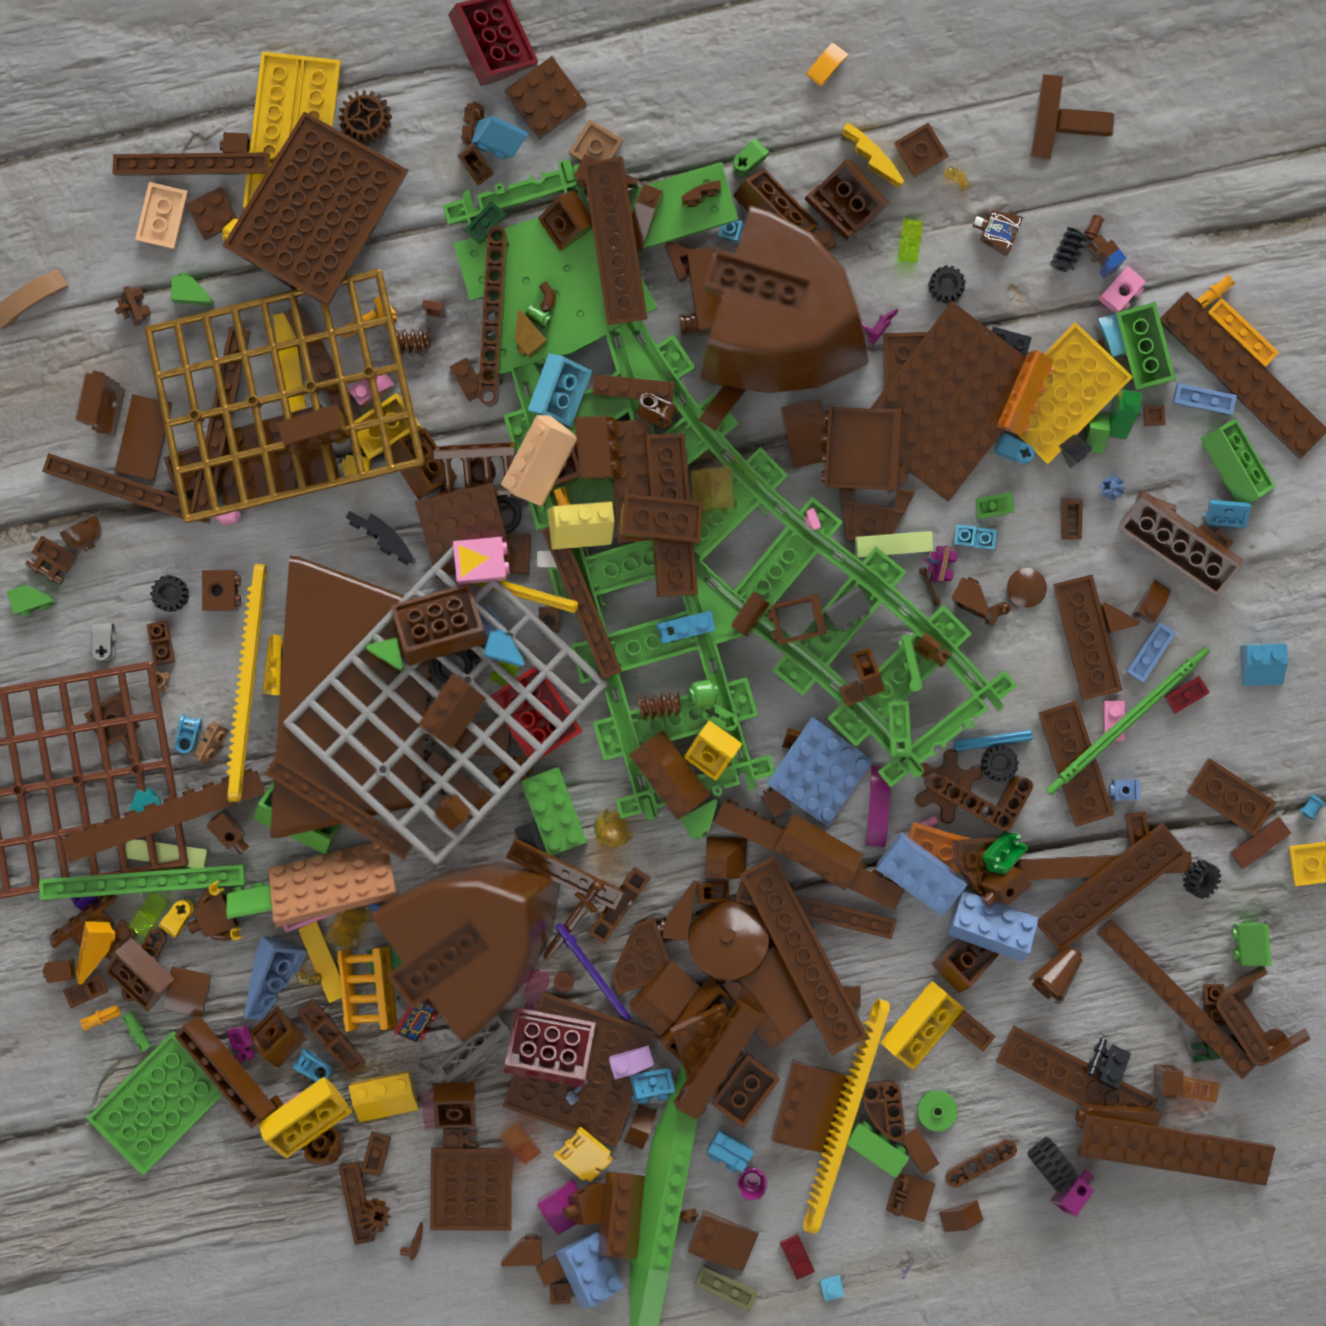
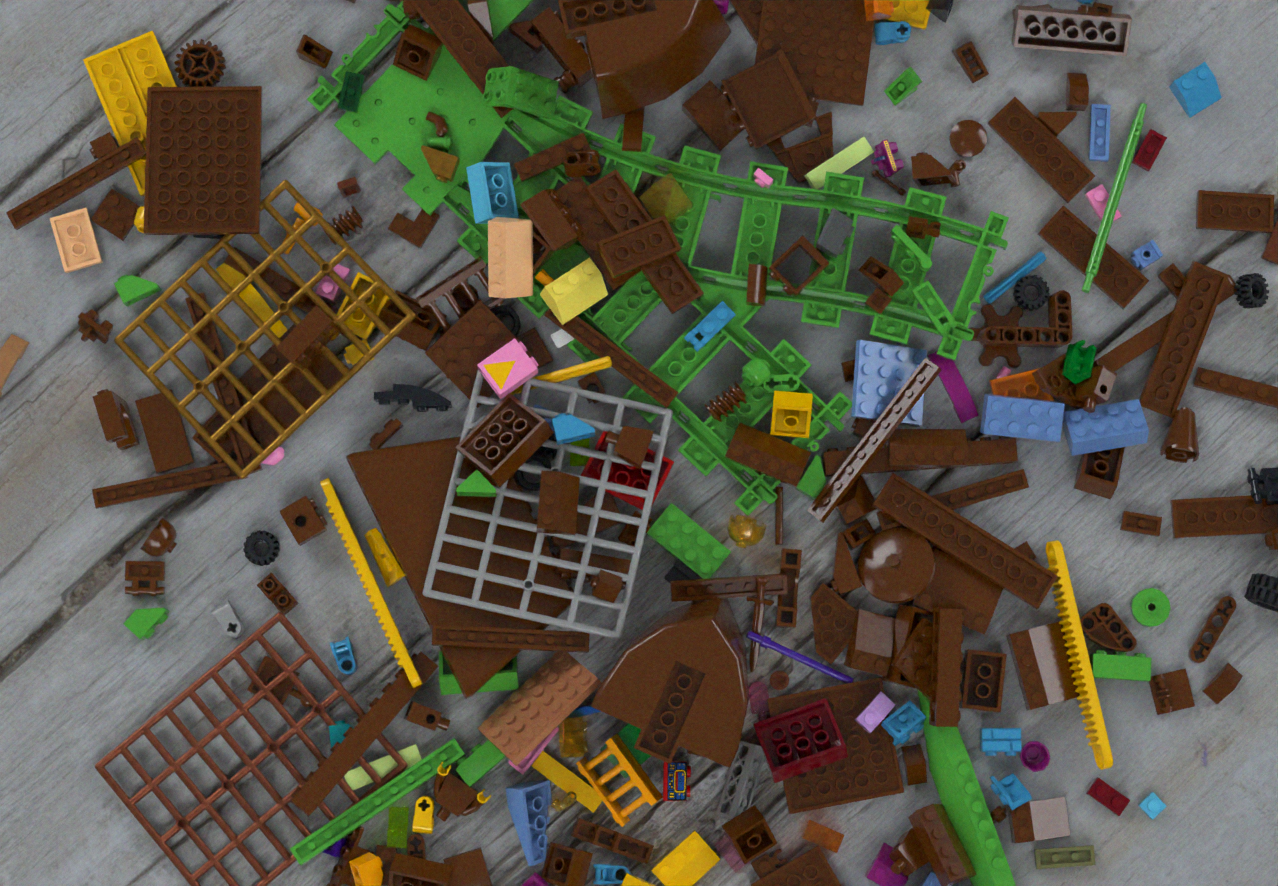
camera: 30 degrees left, 5 degrees down
medium nougat plate [148,670,170,691] -> none
medium nougat hinge [194,721,229,764] -> none
reddish brown hinge [461,101,485,145] -> none
dark azure slope [471,116,528,160] -> none
reddish brown beam [478,226,508,407] -> none
yellow plate [553,1127,613,1182] -> none
sand blue hand [566,1079,588,1105] -> none
yellow slope [880,981,965,1070] -> none
reddish brown slope [901,1127,940,1175] -> none
medium azure slope [954,525,998,550] -> none
medium blue gear [1099,475,1126,501] -> none
none -> reddish brown plate [369,418,403,449]
none -> bright green bracket [483,66,559,119]
none -> reddish brown torso [605,426,654,470]
none -> reddish brown bar [775,487,783,545]
none -> plate [807,358,941,523]
none -> dark azure bracket [990,773,1032,810]

